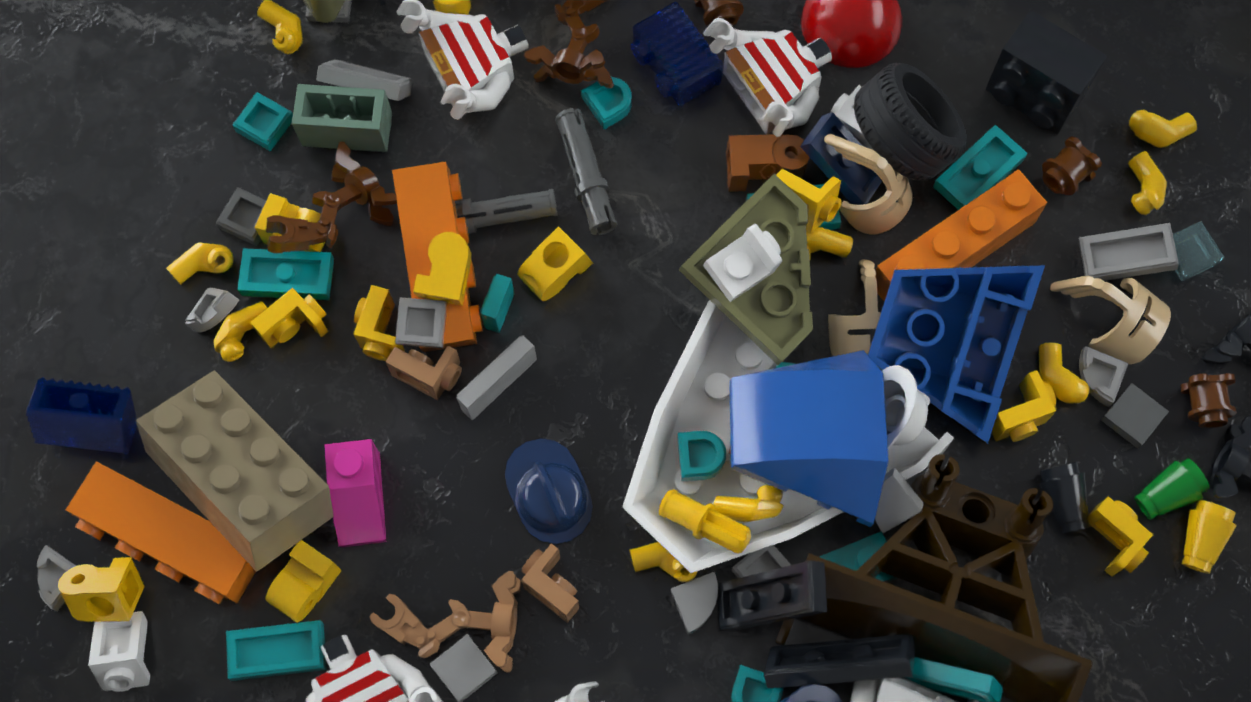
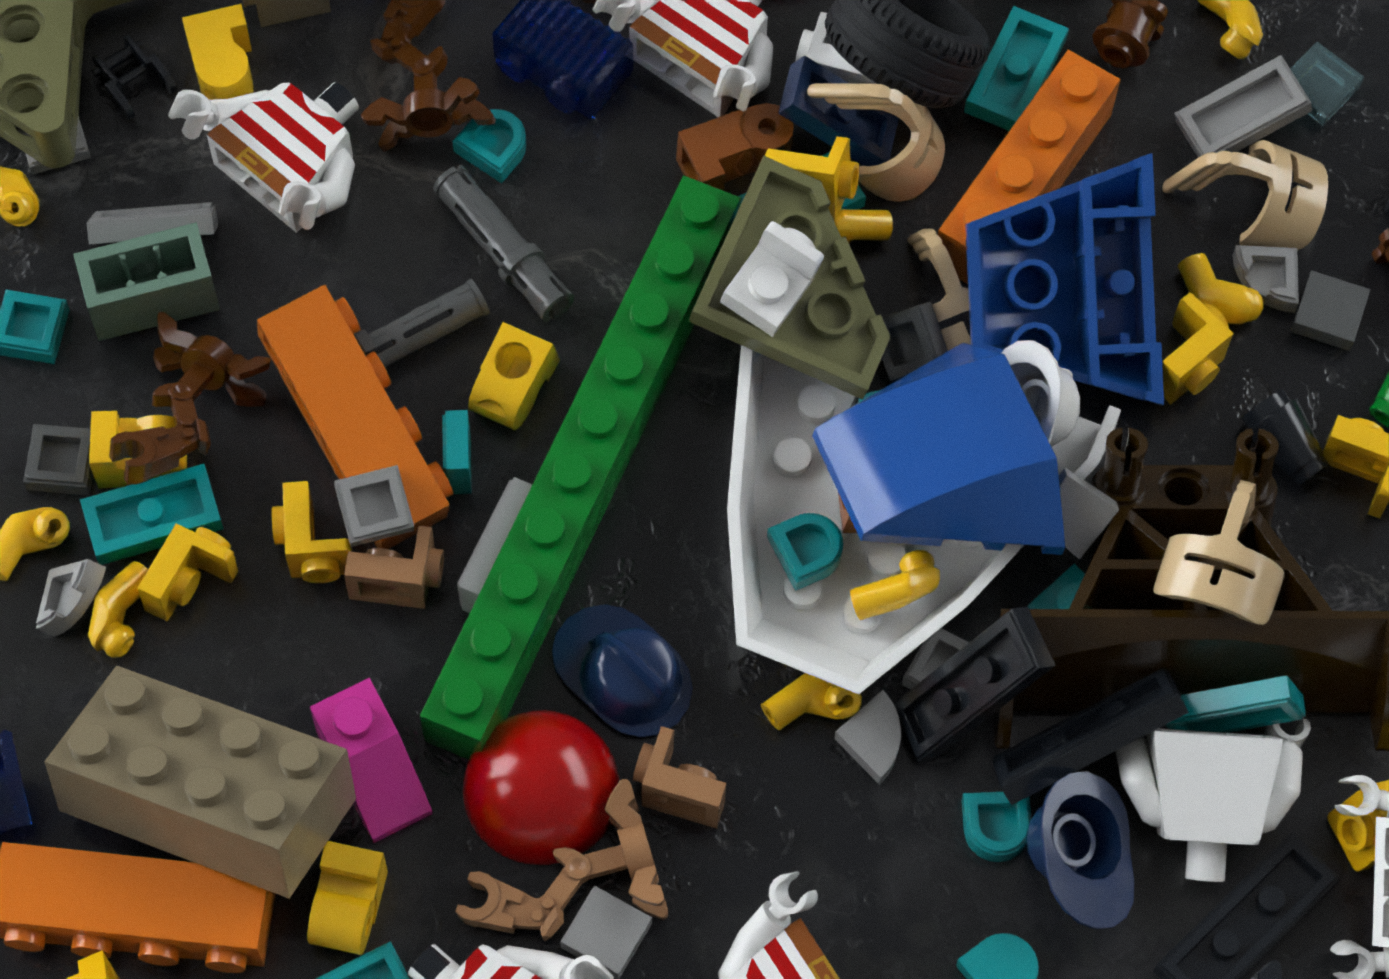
camera: 25 degrees left, 5 degrees down
yellow leg [413,232,471,306] -> none
yellow axle [659,489,751,553] -> none
none -> green brick [420,175,741,760]
none -> red piece [463,710,620,865]
none -> dark grey tile [882,301,948,381]
none -> tan helmet [1153,480,1284,625]

